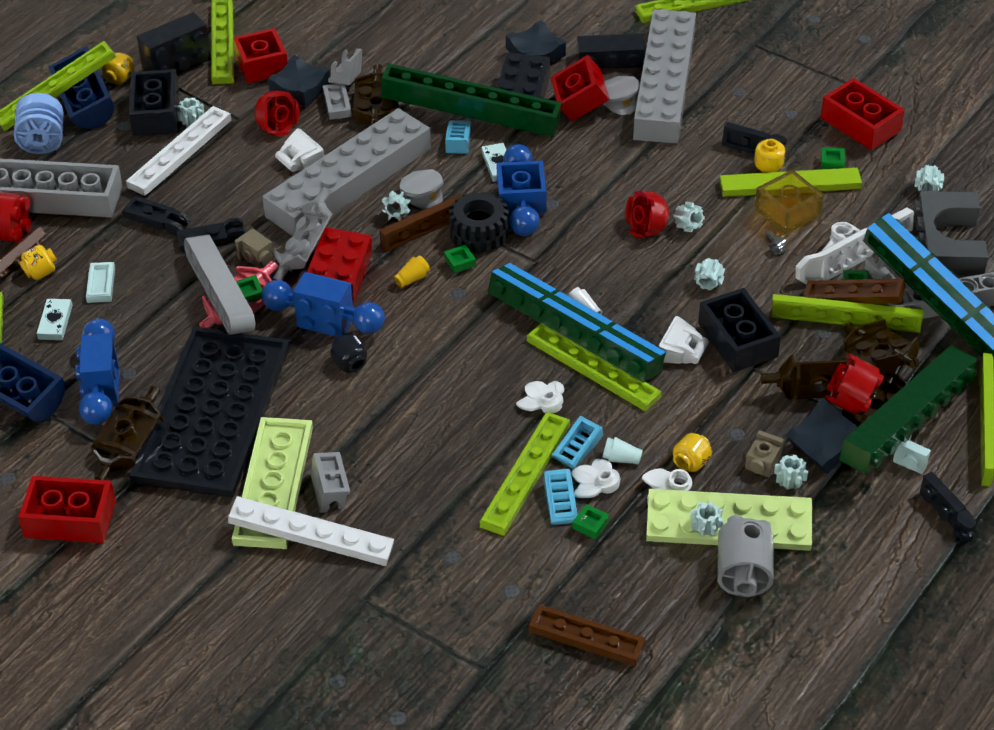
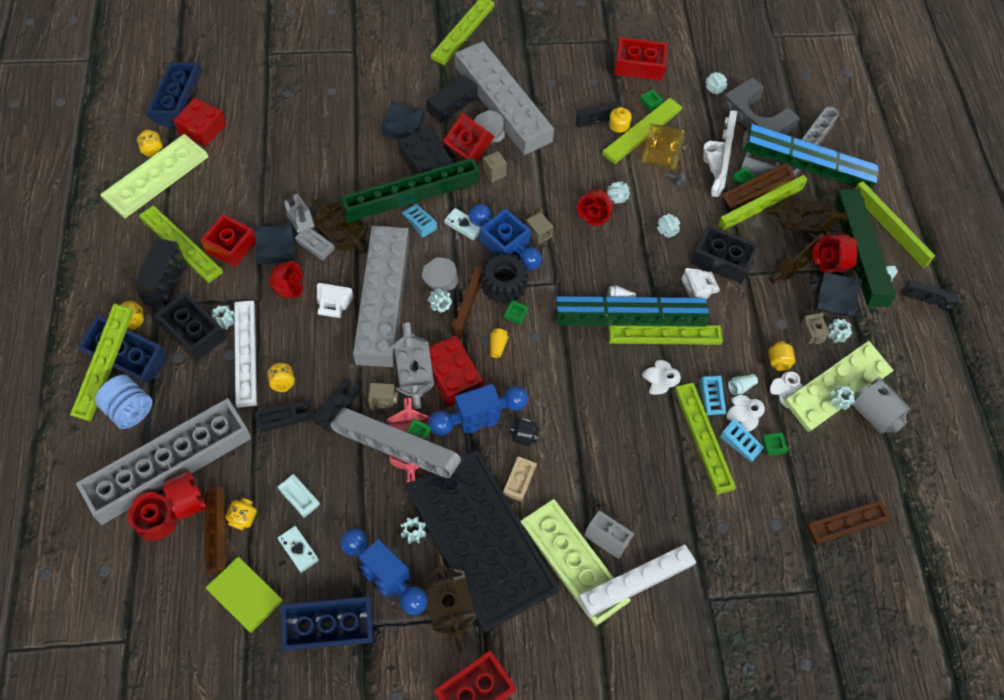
camera: 45 degrees left, 15 degrees up
none -> yellow head [267,362,295,392]
none -> light aqua gear [400,517,426,544]
none -> dark tan brick [483,151,507,183]
none -> tan plate [503,457,537,502]
none -> dark tan brick [526,212,553,245]

